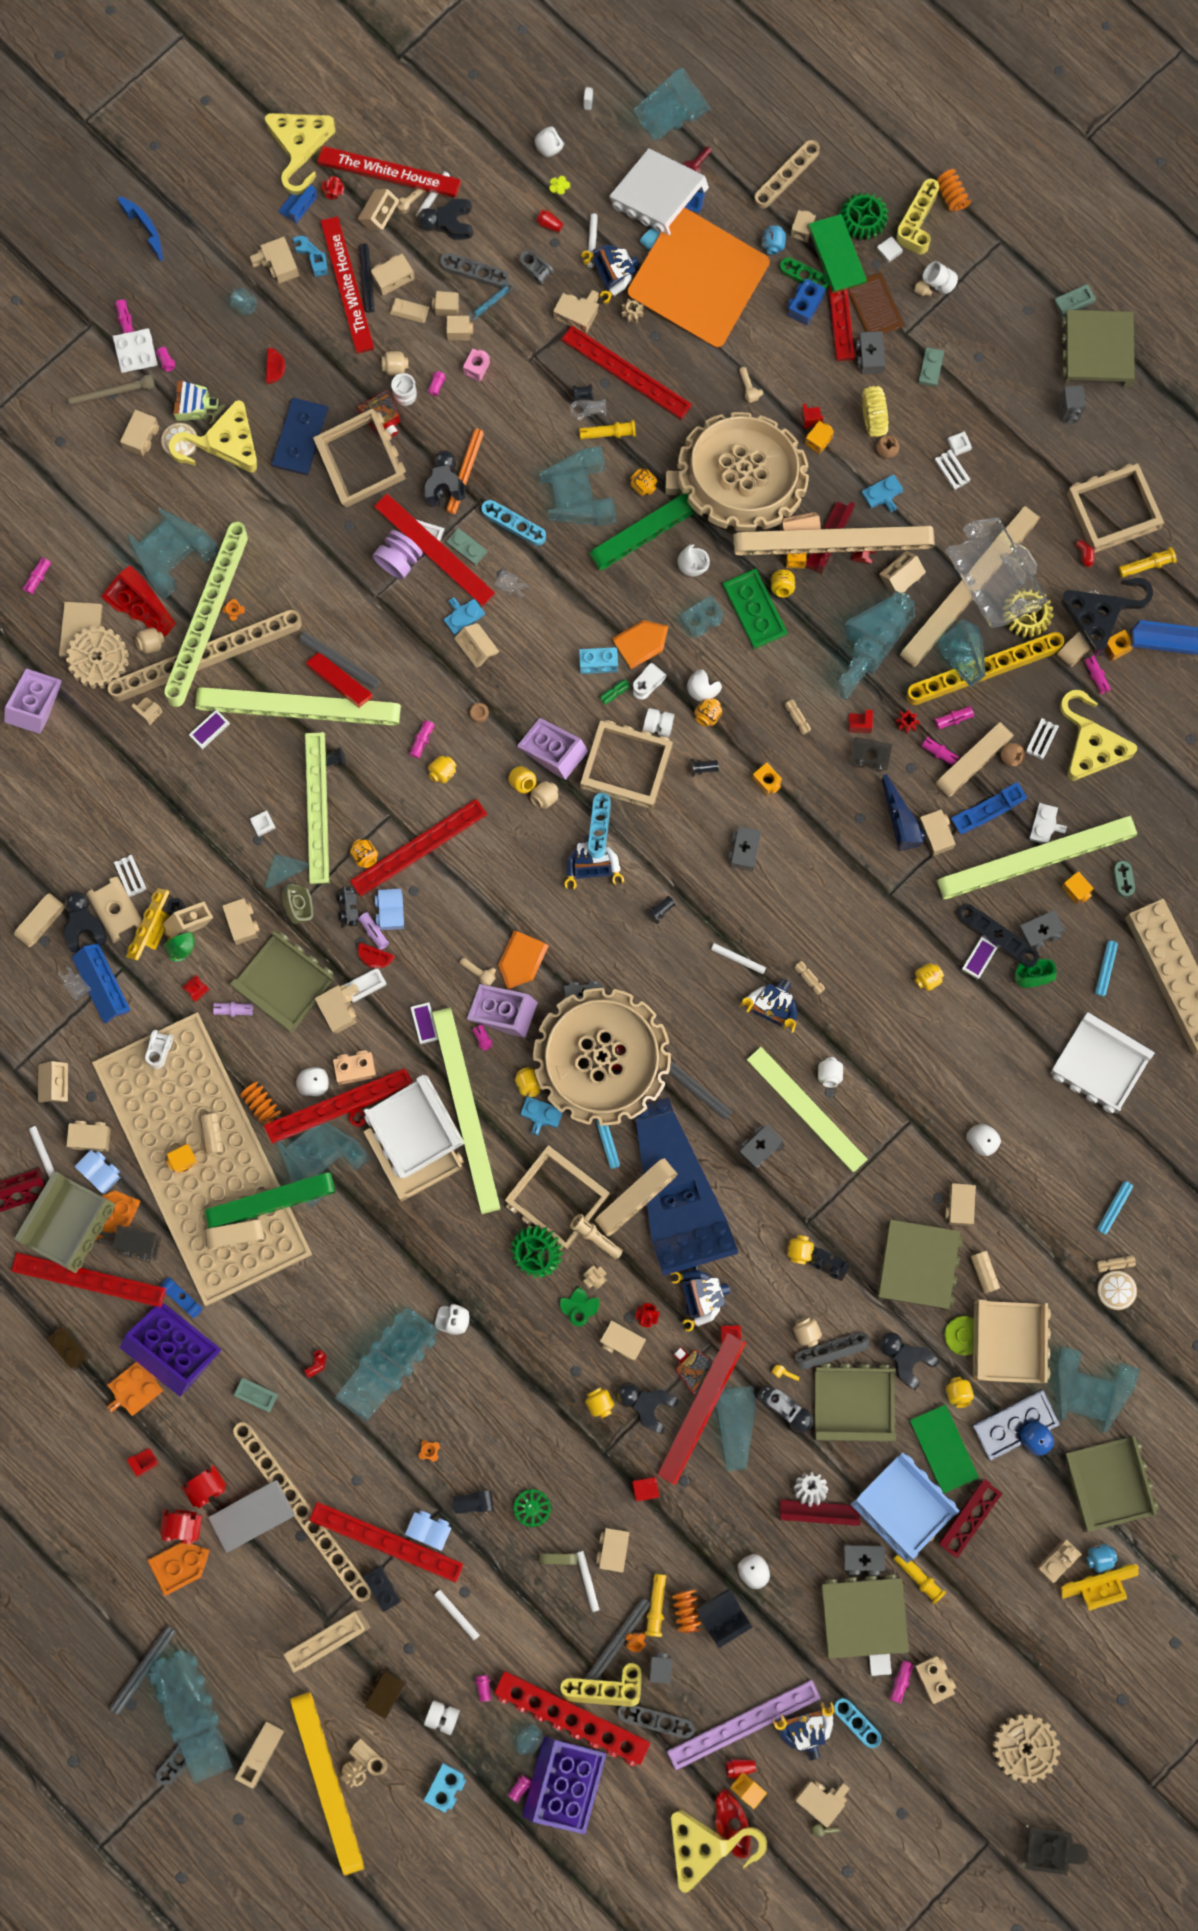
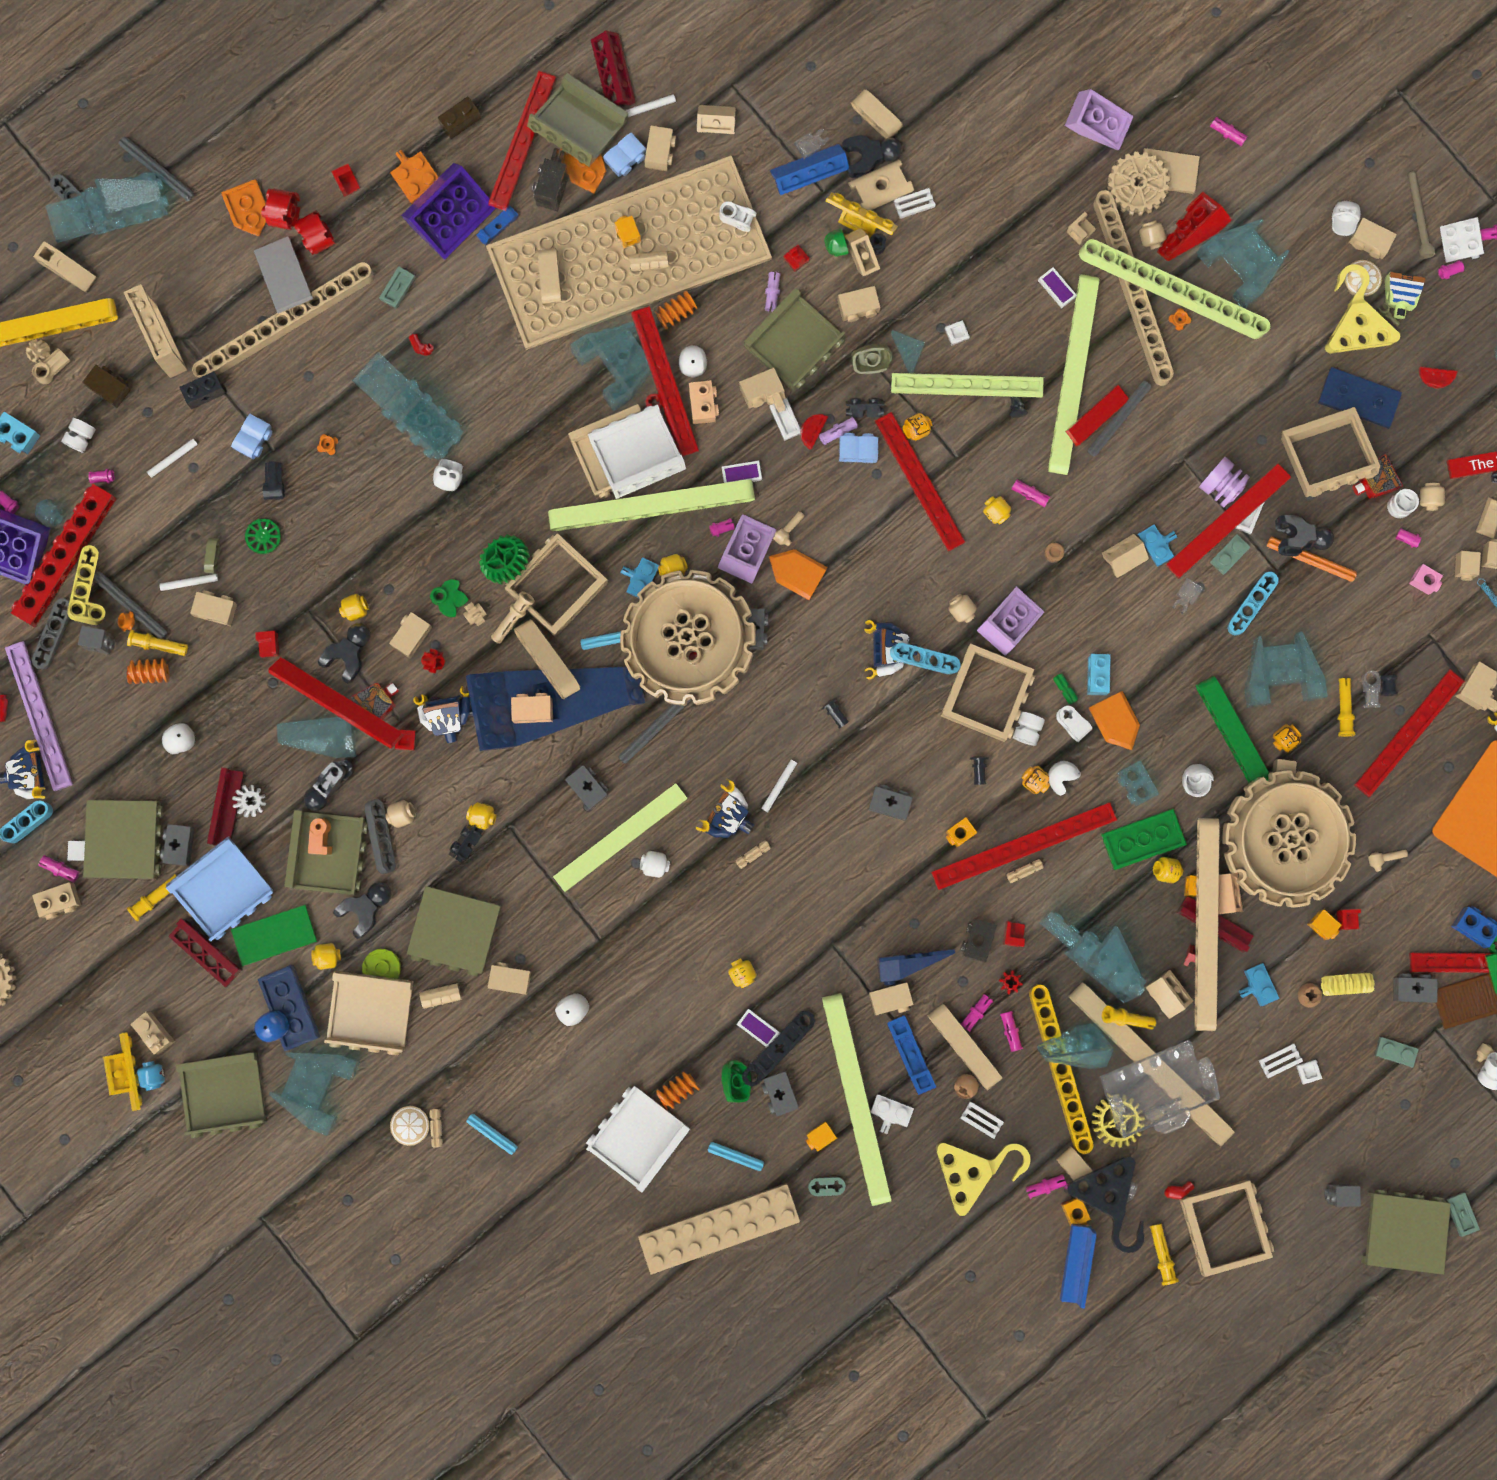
camera: 90 degrees right, 5 degrees up
green beam [204,1173,336,1229] -> none
red tile [309,1502,464,1583] -> none
yellow head [508,766,536,794] -> none
tan gear [622,299,644,323] -> none
black bracket [696,1589,753,1649] -> none
yellow hand [771,1365,799,1381] -> none
none -> orange leg [308,818,332,855]
none -> light nougat brick [511,693,553,723]
none -> orange piece [656,1071,700,1111]
none -> red plate [931,803,1117,890]
none -> yellow pin [1102,1006,1156,1030]
none -> white helmet [1332,201,1361,236]

